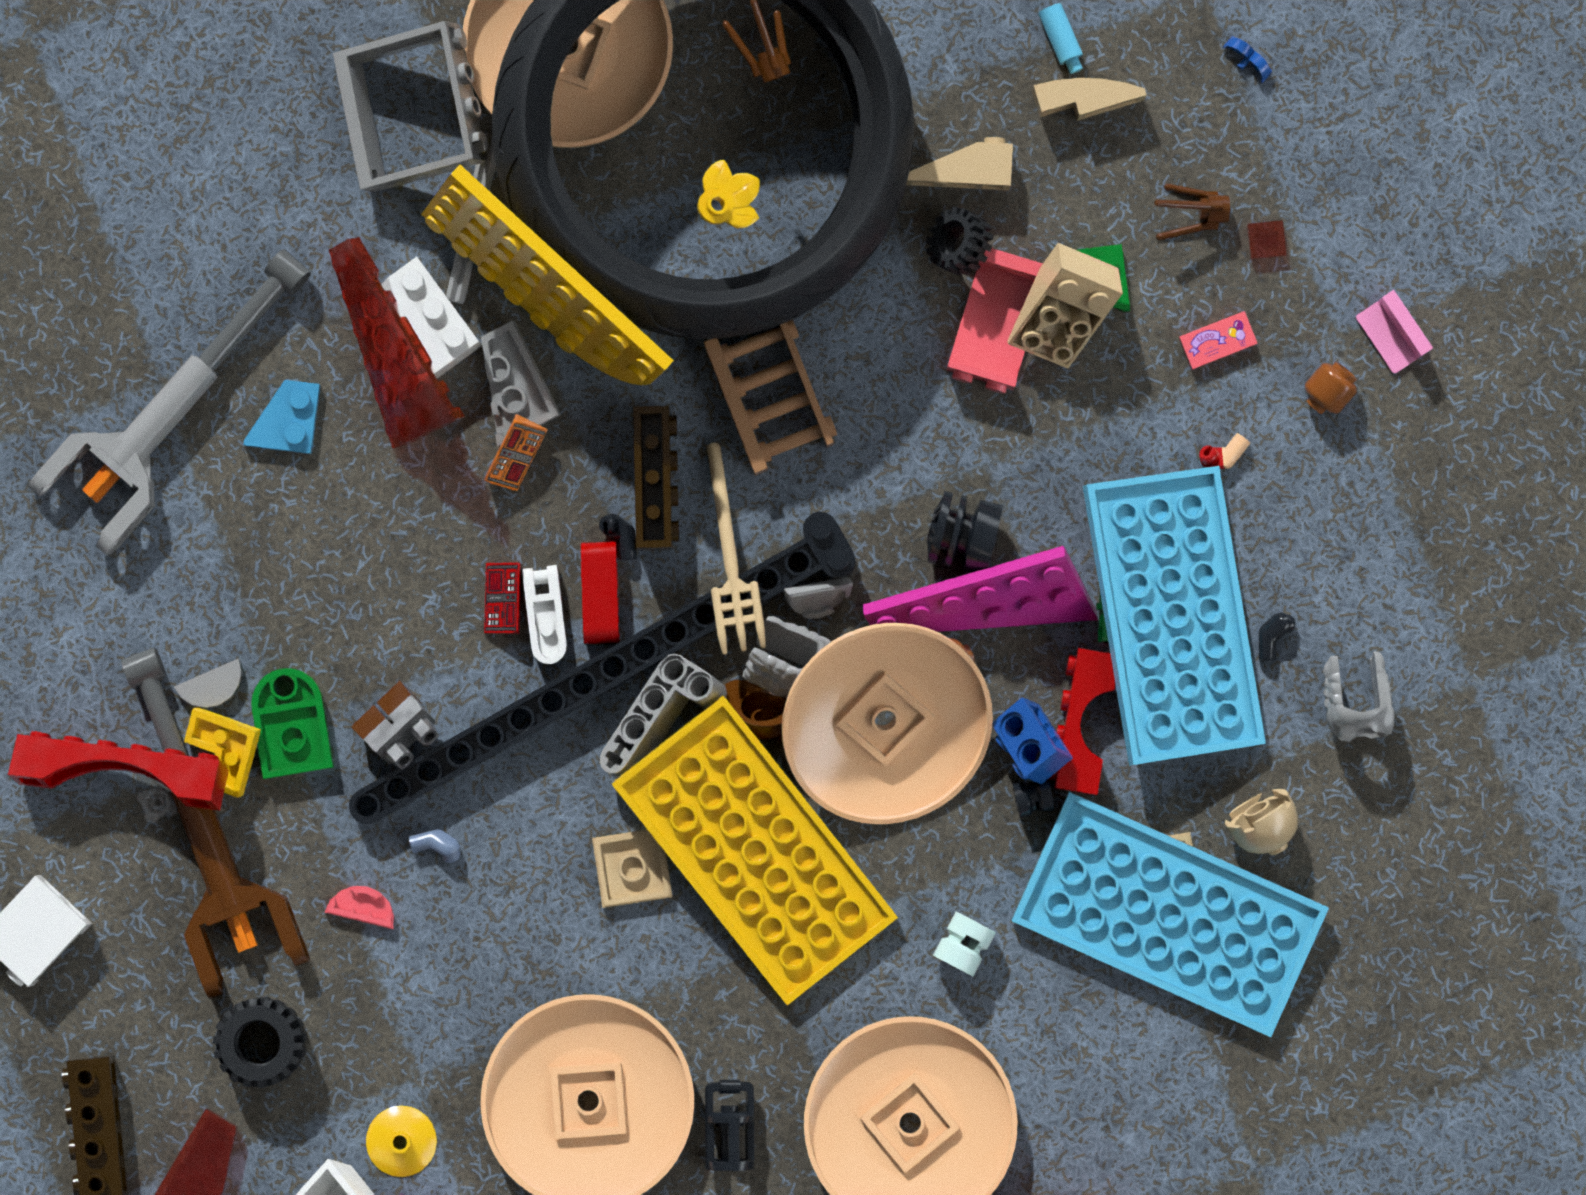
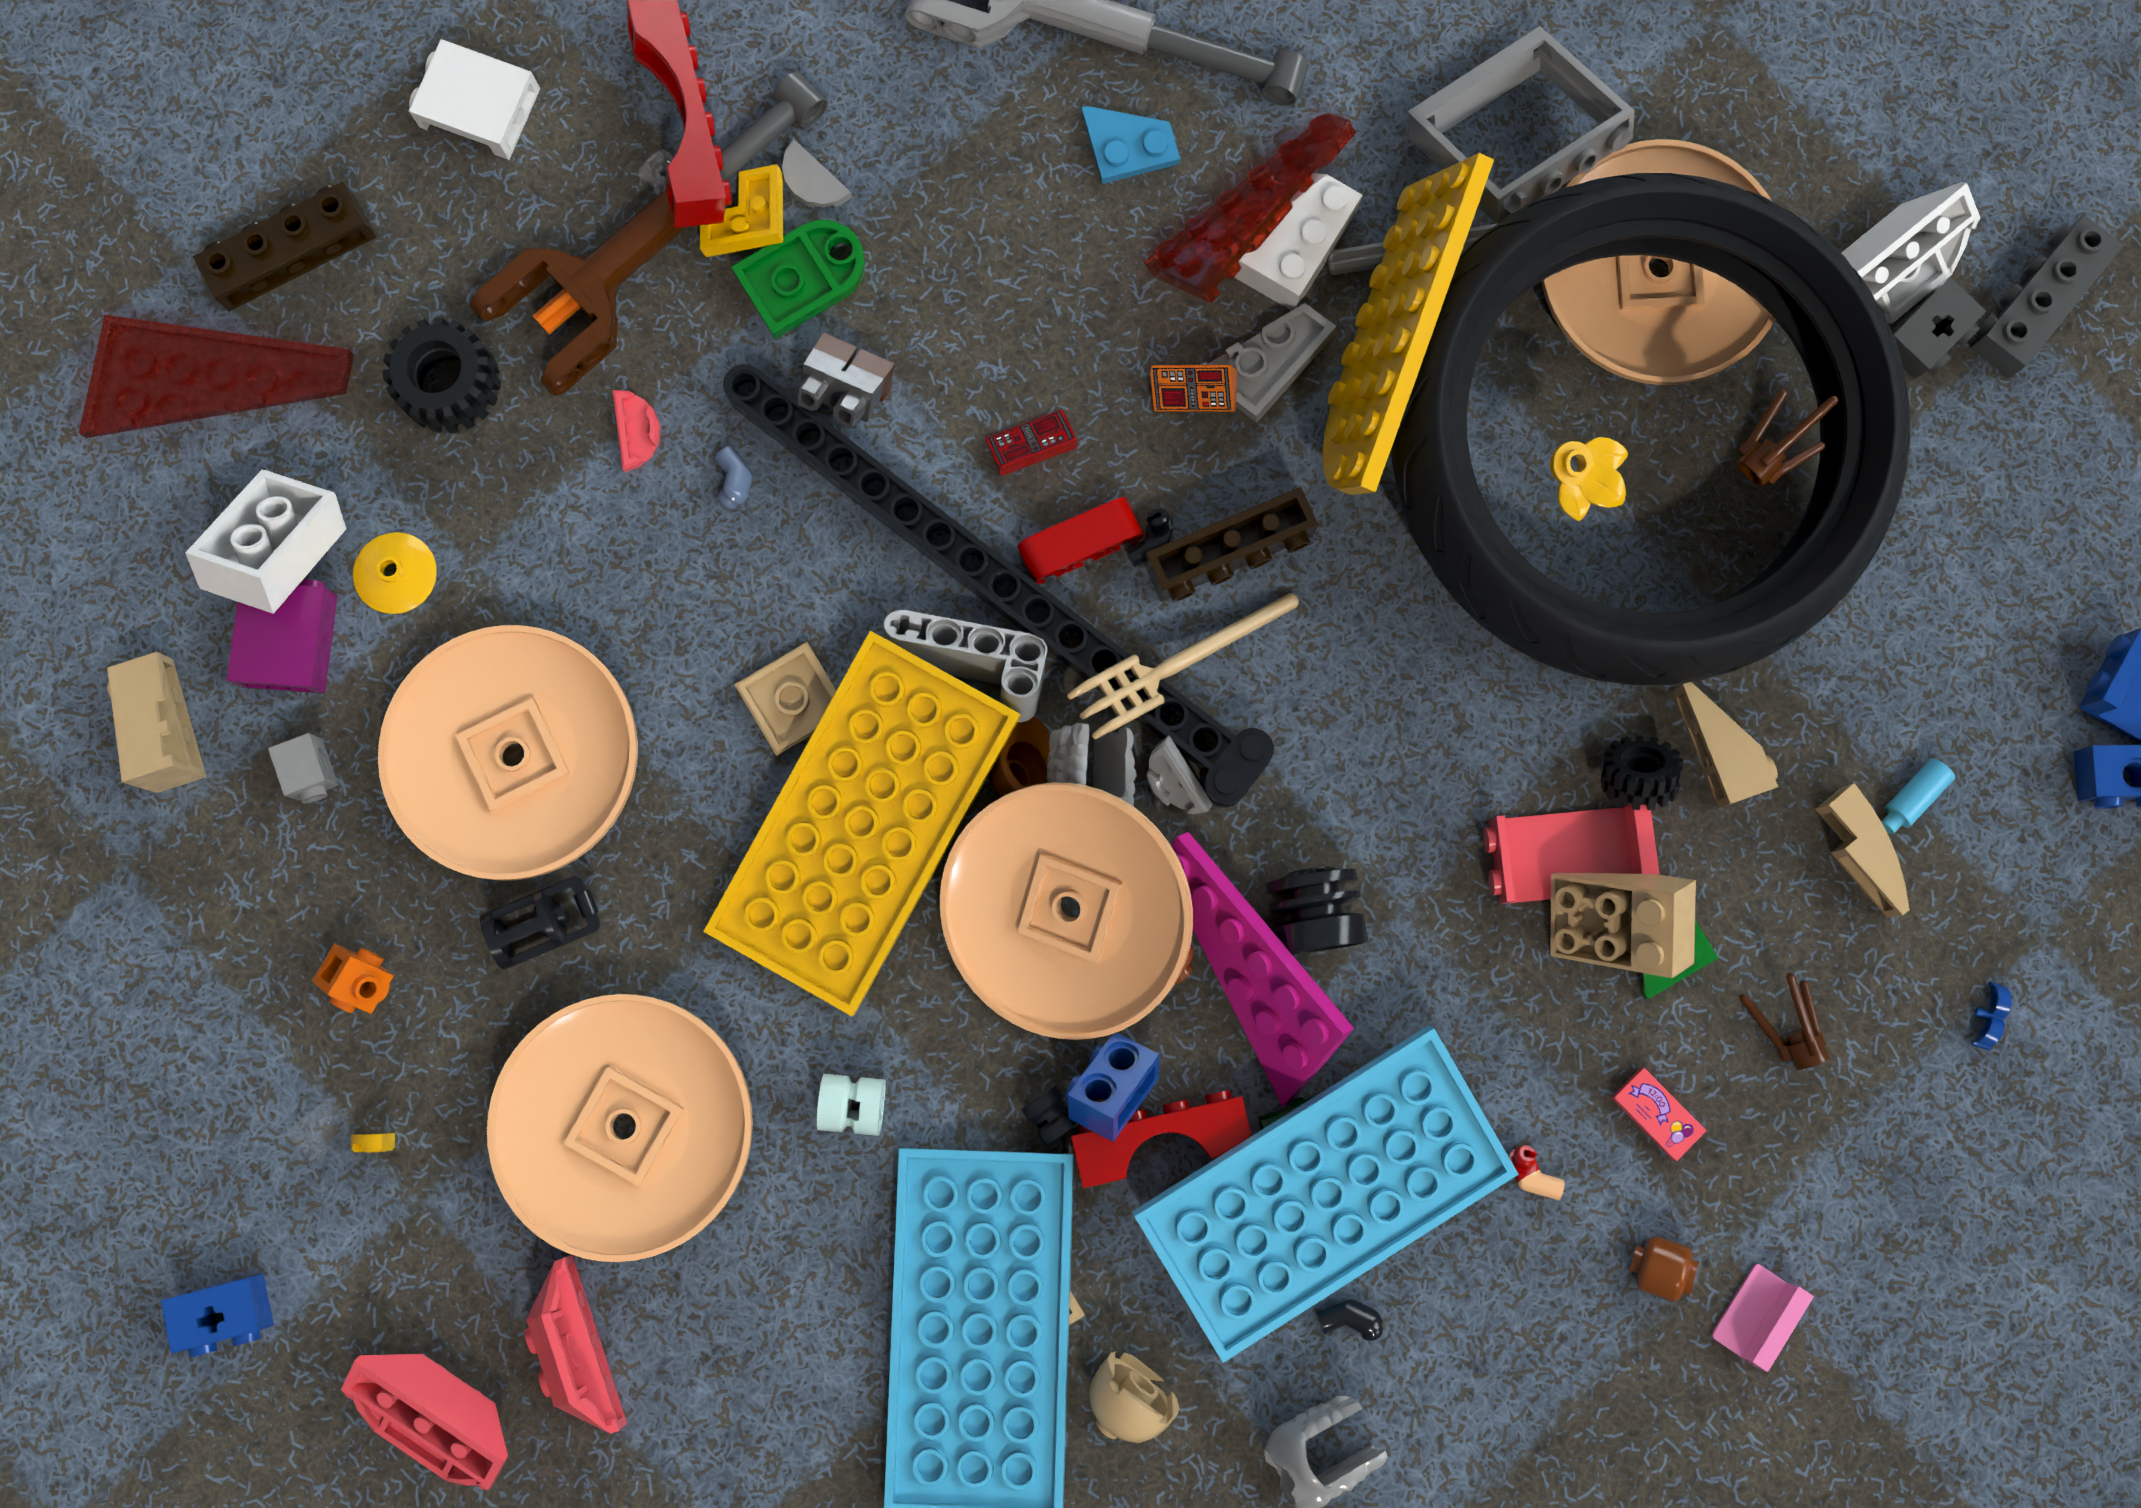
camera: 65 degrees right, 5 degrees down
white plate [522,565,567,665] -> none
medium nougat fence [704,320,837,476] -> none
clear red tile [1247,220,1286,260] -> none

